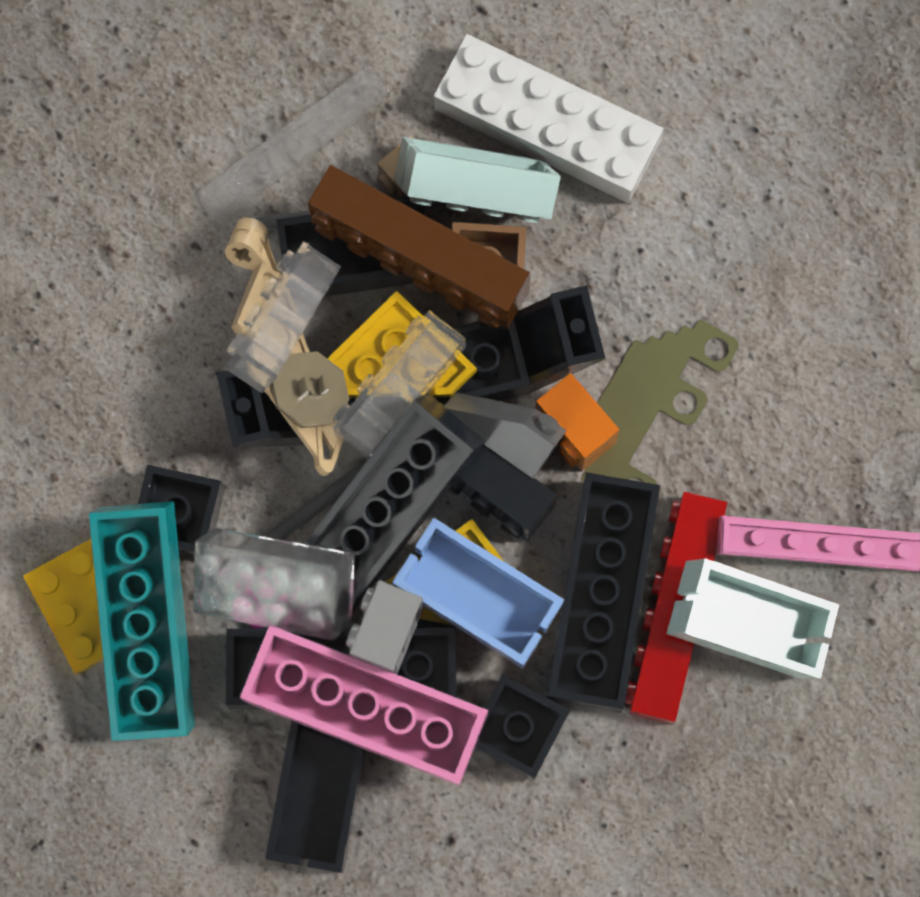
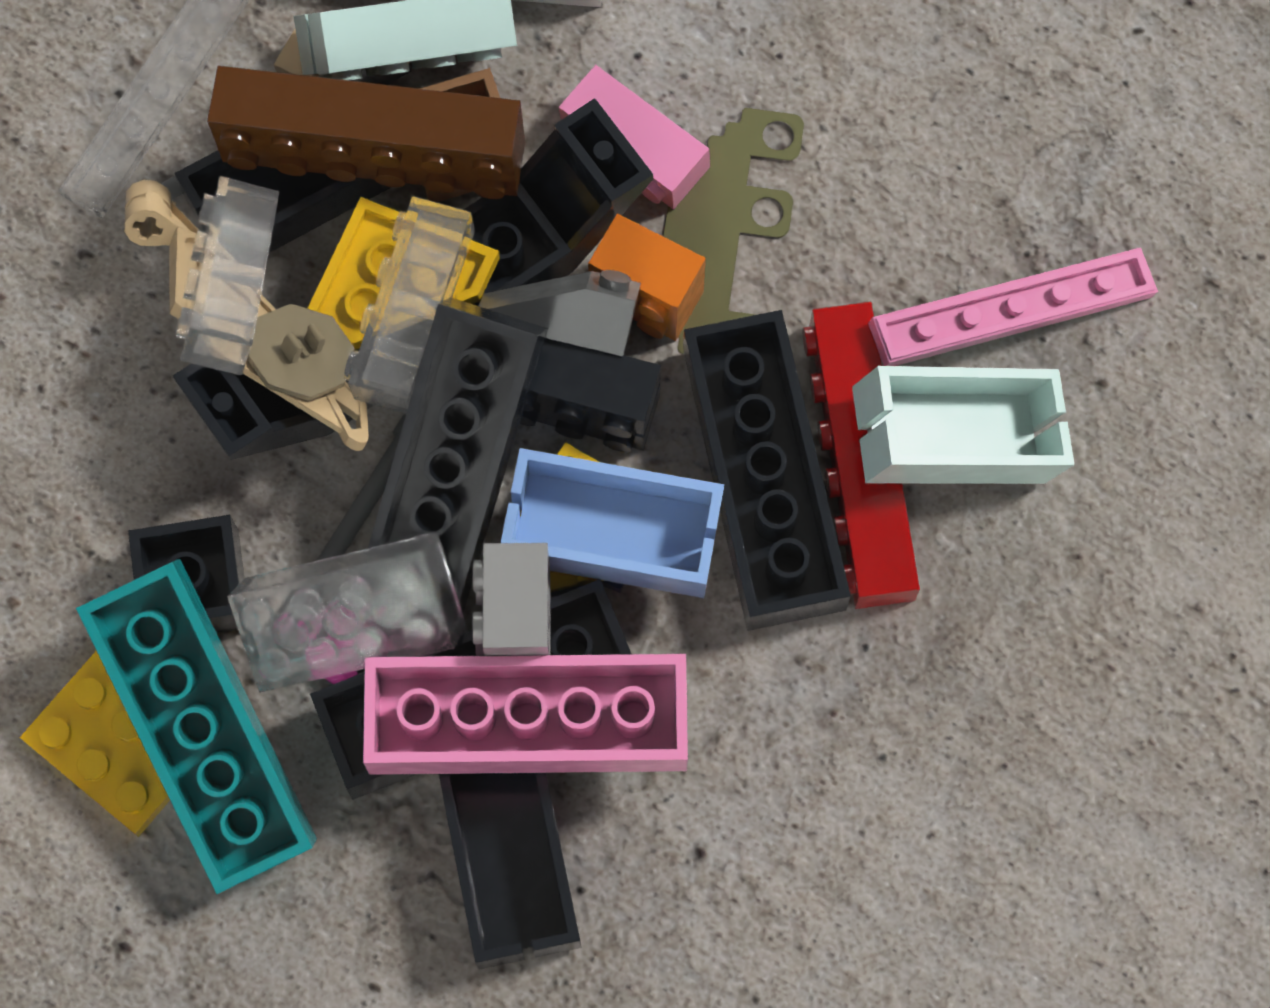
camera: 25 degrees left, 5 degrees down
black brick [474,674,570,781] -> none
none -> bright pink brick [559,65,710,210]

